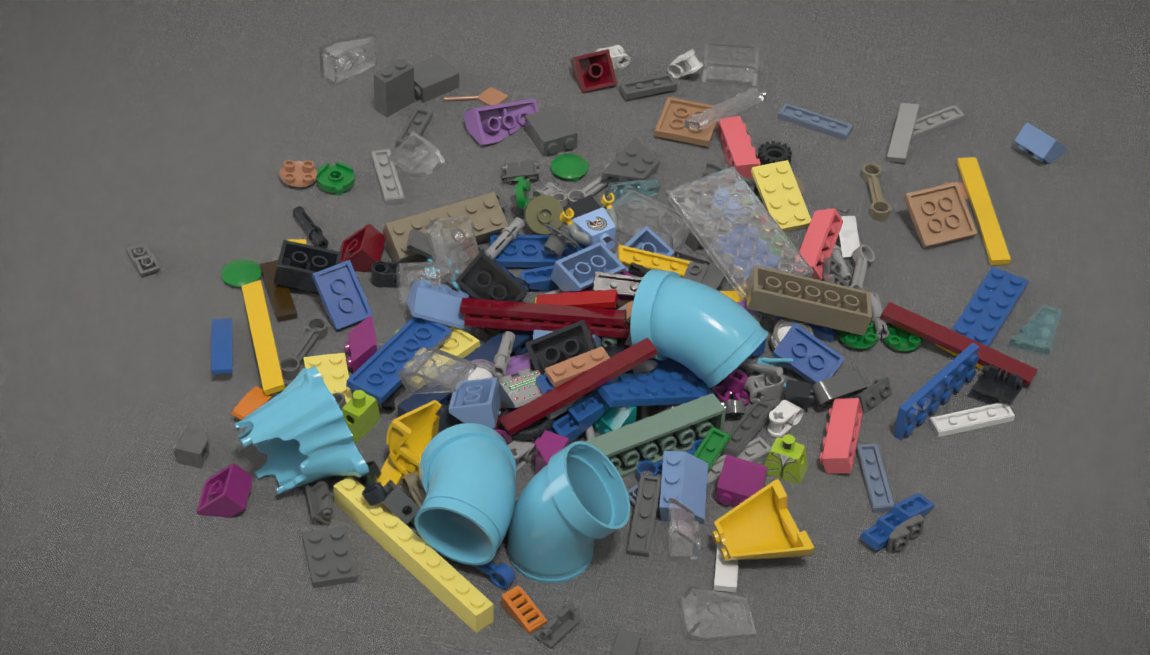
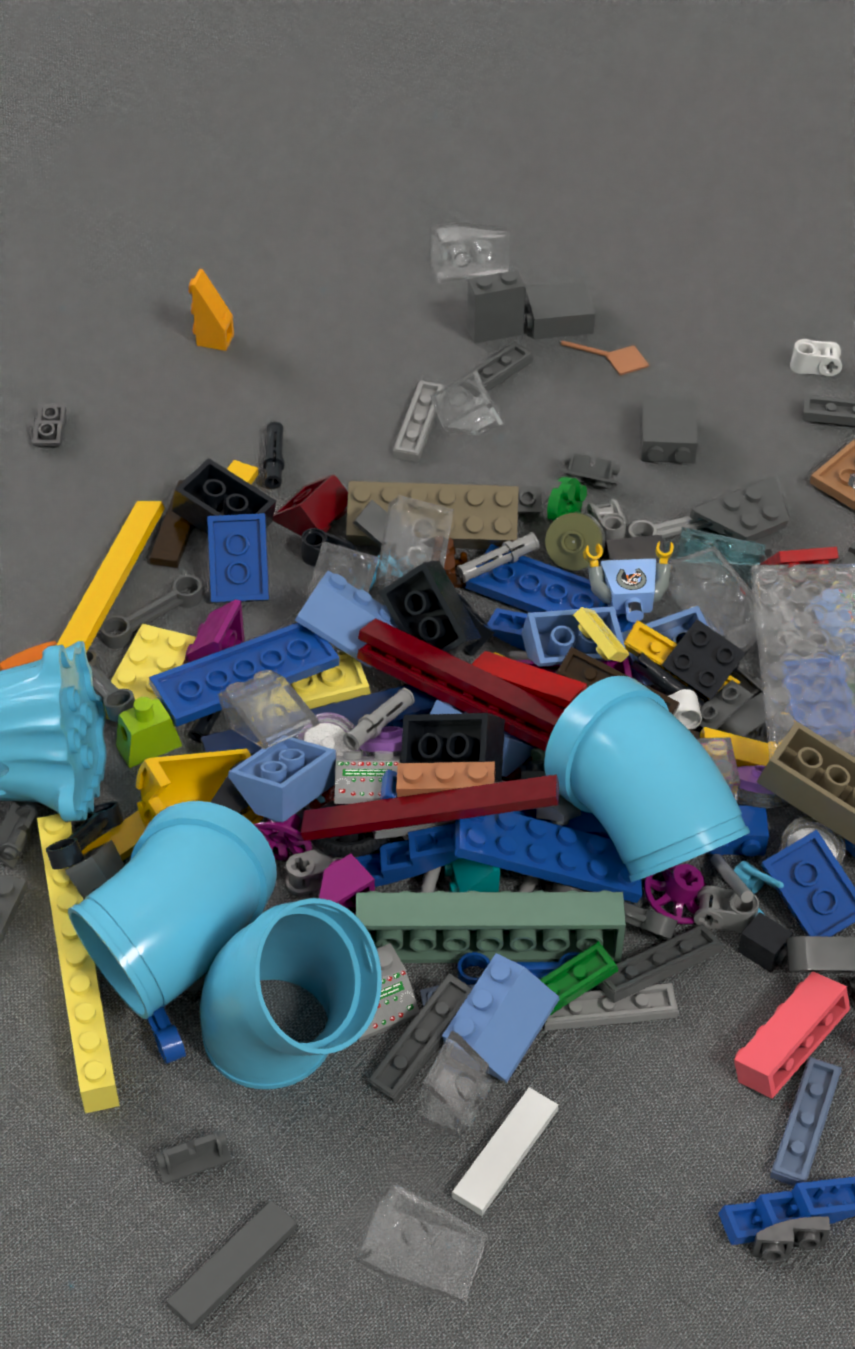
camera: 30 degrees right, 5 degrees up
blue slope [211,318,233,374] -> none
green dish [222,259,262,289] -> none
nougat dish [280,160,317,187] -> none
green plate [317,162,355,196] -> none
medium lavender wedge [463,98,539,145] -> none
orange slope [501,585,547,634] -> none
dark grey wheel [544,223,581,257] -> none
green dish [551,154,589,182] -> none
dark red slope [570,49,617,93] -> none
yellow cone [712,479,814,562] -> none
magenta slope [715,455,768,507] -> none
lime torso [764,434,807,485] -> none
white piece [767,400,804,437] -> none
none -> light orange slope [189,269,234,351]
none -> light yellow plate [573,607,630,662]
none -> black hinge [662,619,746,700]
none -> red plate [760,546,838,576]

